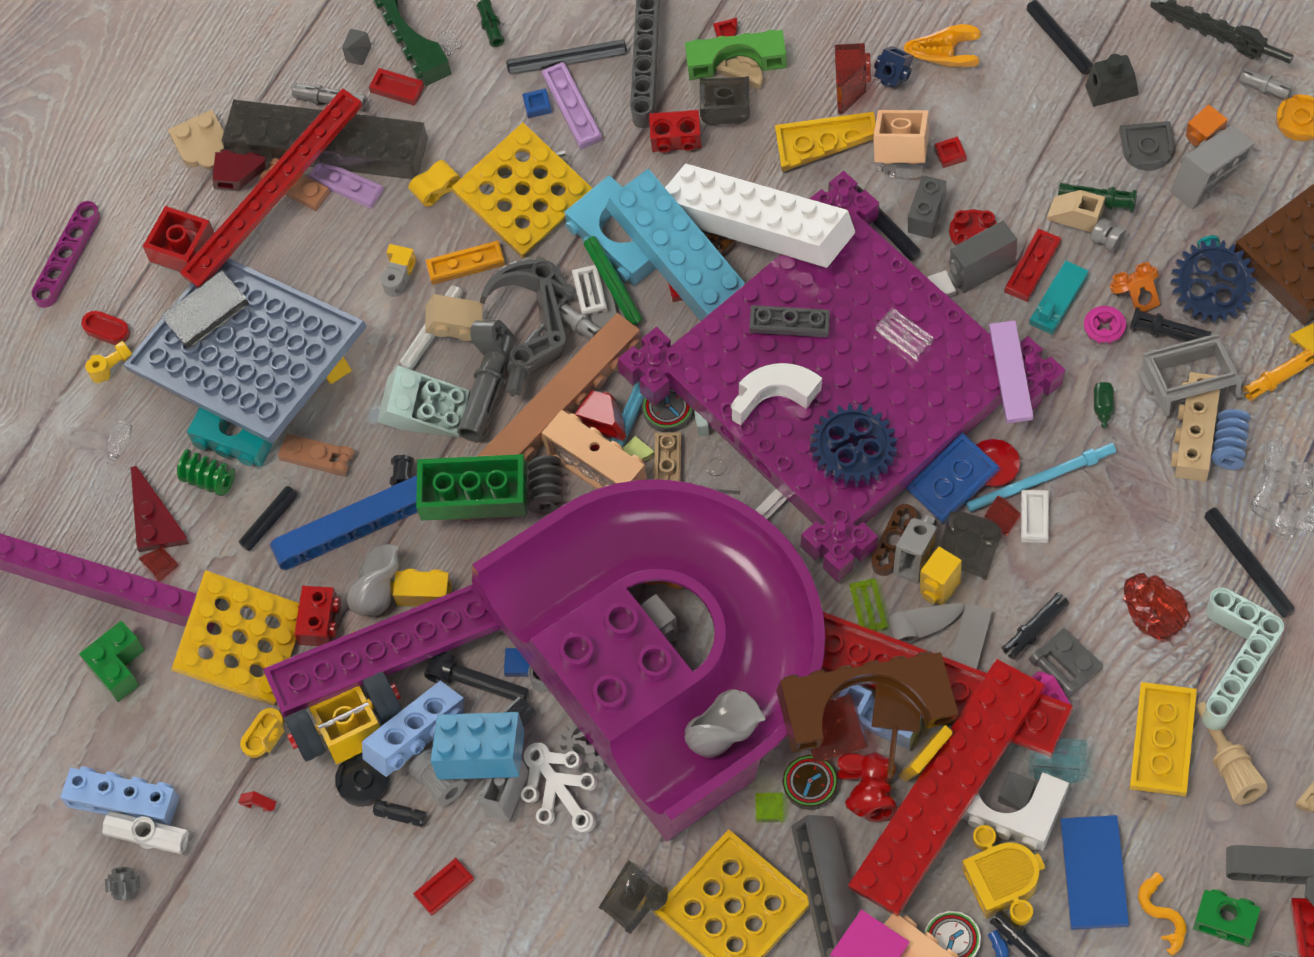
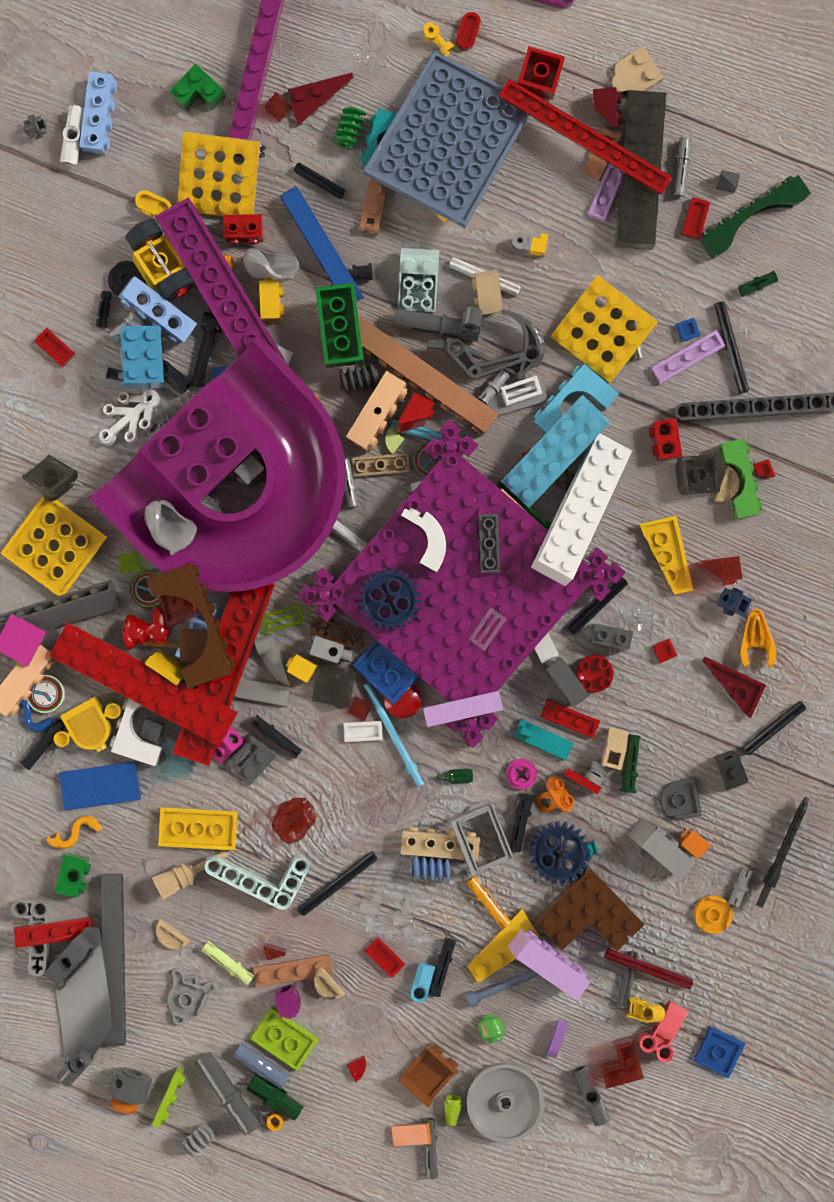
camera: 75 degrees right, 25 degrees up
clear smoke tile [161,270,249,349] -> none
red tile [238,791,277,812] -> none
yellow axle [408,160,461,207] -> none
light orange tile [425,240,505,285] -> none
green axle [584,236,643,326] -> none
light nougat brick [873,110,929,164] -> none
none -> red tile [563,768,601,794]
none -> dark red wing [702,656,766,718]

